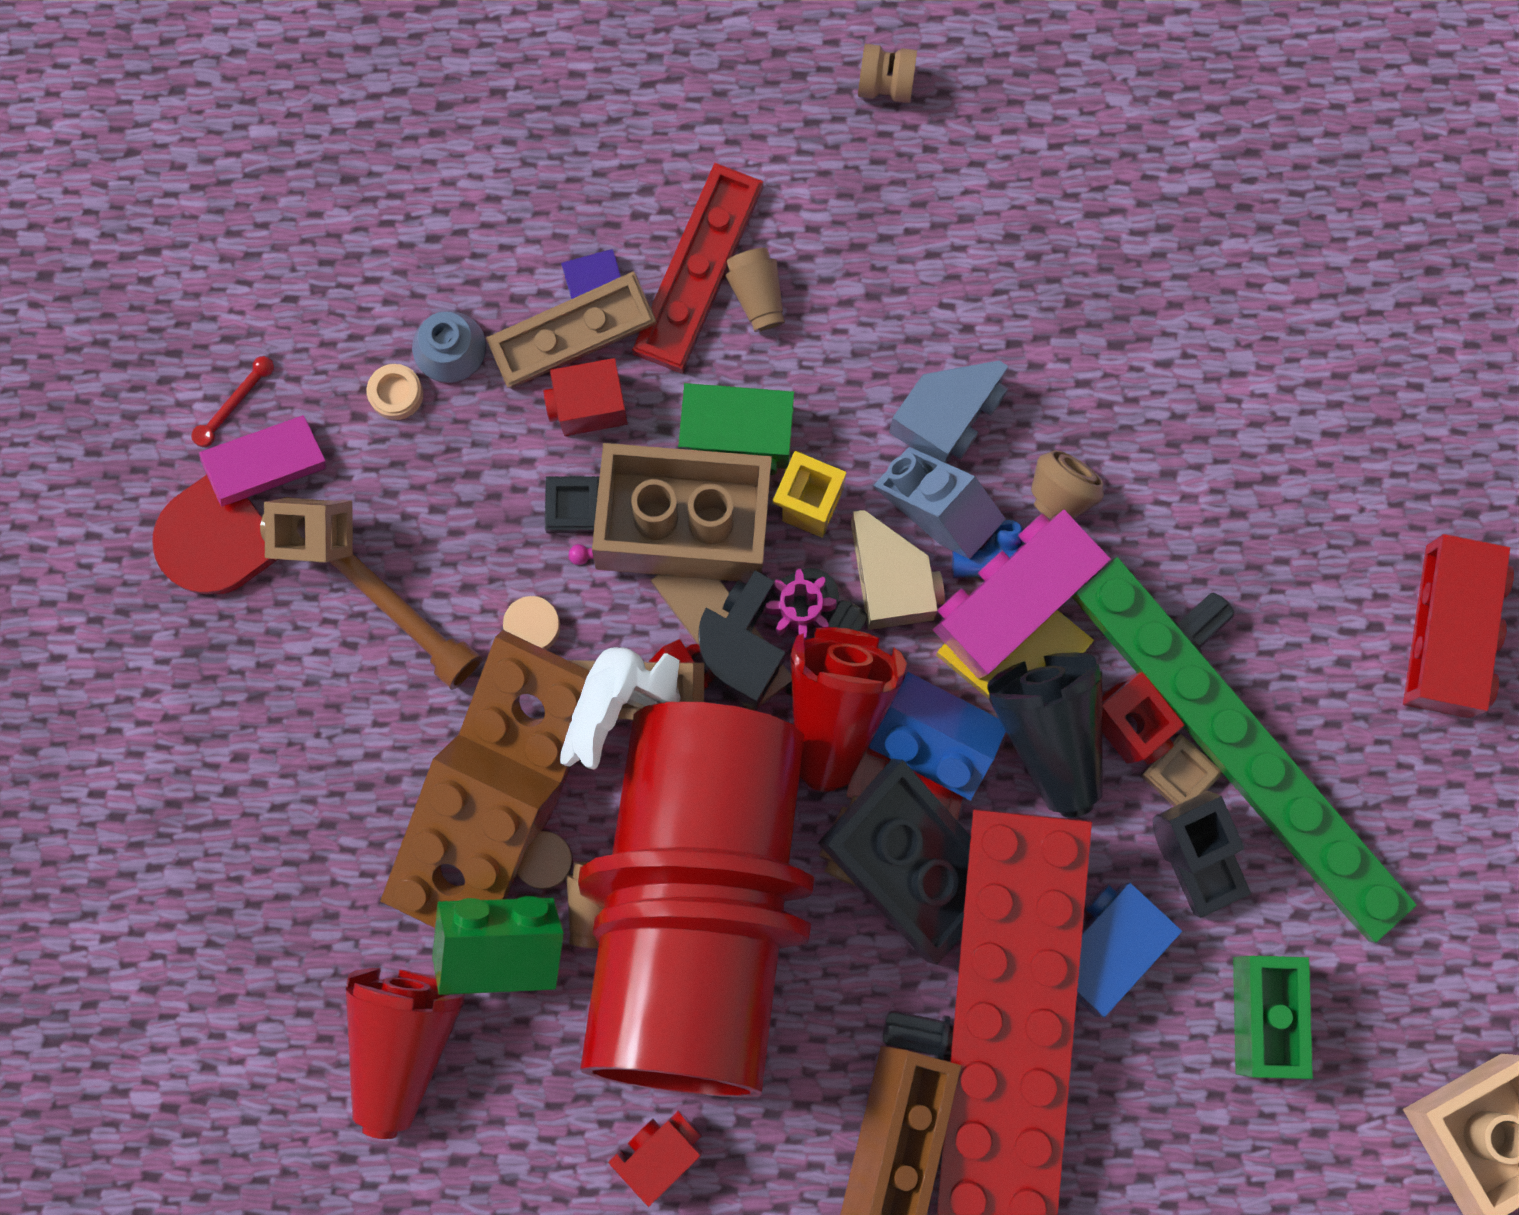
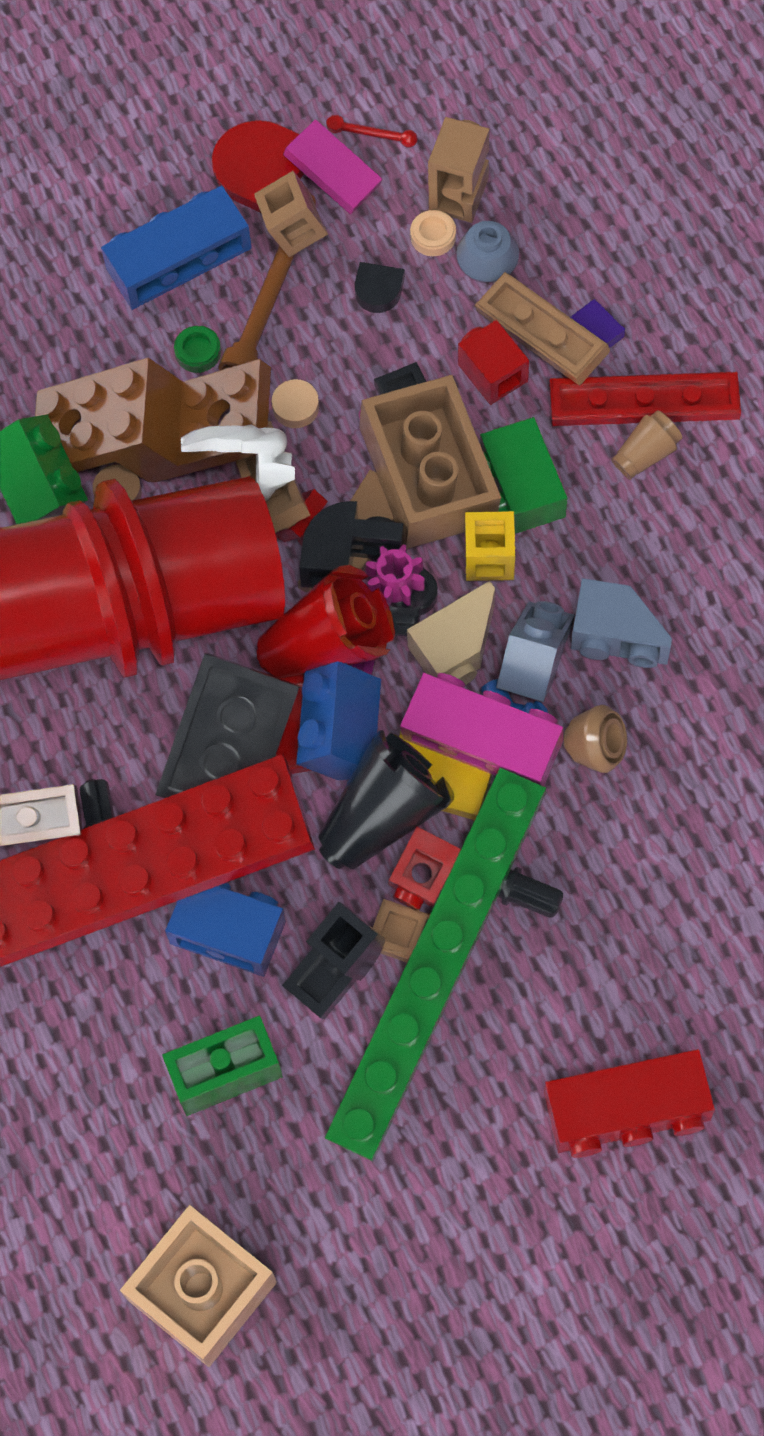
camera: 70 degrees right, 10 degrees down
none -> blue brick [101,185,252,310]
none -> green tile [174,326,221,373]
none -> black tile [355,262,405,313]
none -> medium nougat brick [428,117,490,223]

